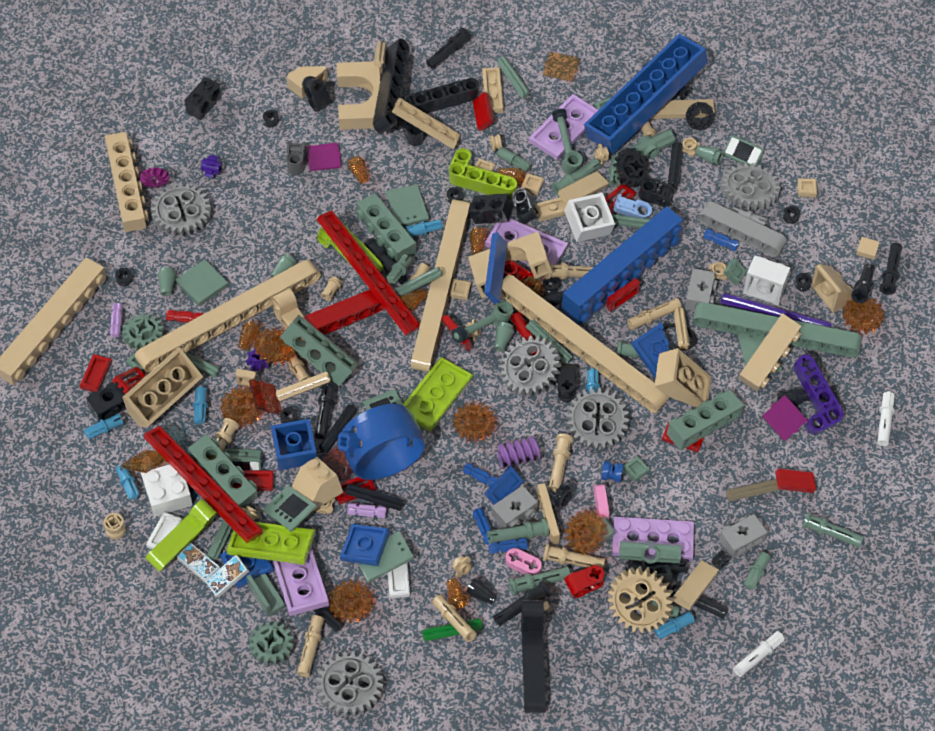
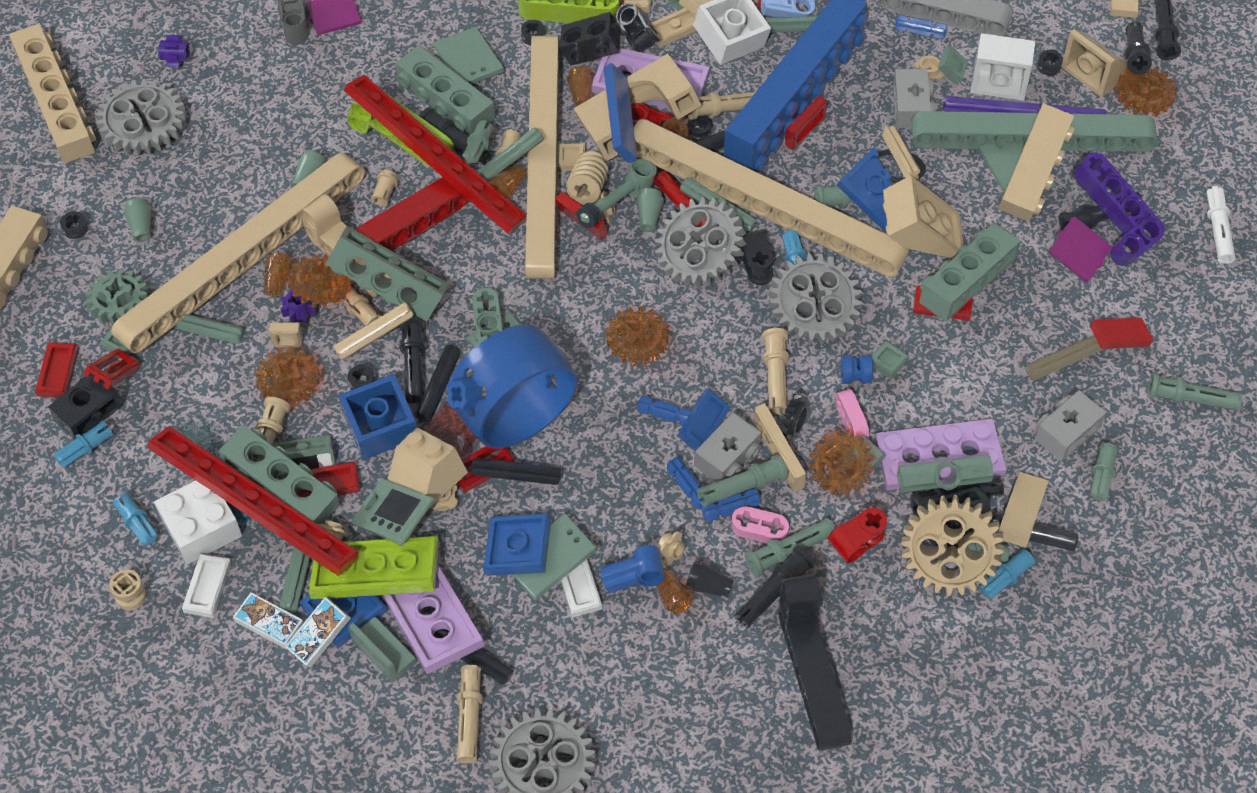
camera: 10 degrees left, 0 degrees up
lavender axle [110,303,123,338] -> none
clear orange piece [121,450,166,473] -> none
tan slope [123,347,203,427] -> none
magenta gear [140,168,170,188] -> none
lime beam [145,499,217,572] -> none
red axle [166,310,203,323] -> none
sand green tile [175,260,228,307] -> none
dark azure axle [193,387,208,425] -> none
clear red piece [249,379,282,415] -> none
sand green gear [249,621,294,666] -> none
clear orange gear [329,580,373,623] -> none
lavender axle [347,503,387,518] -> none
clear orange cone [348,156,369,184] -> none
lime tile [403,357,473,432] -> none
dark azure axle [406,220,443,237] -> none
green axle [422,618,483,641] -> none
tan pin [432,595,476,642] -> none
medium lavender piece [497,436,540,469] -> none
tan pin [543,543,605,569] -> none
tan pin [627,298,681,330] -> none
black bush [711,550,731,570] -> none
white axle [733,631,785,677] -> none
none -> sand green beam [472,288,503,345]
none -> tan piece [566,151,609,205]
none -> blue piece [600,545,665,593]

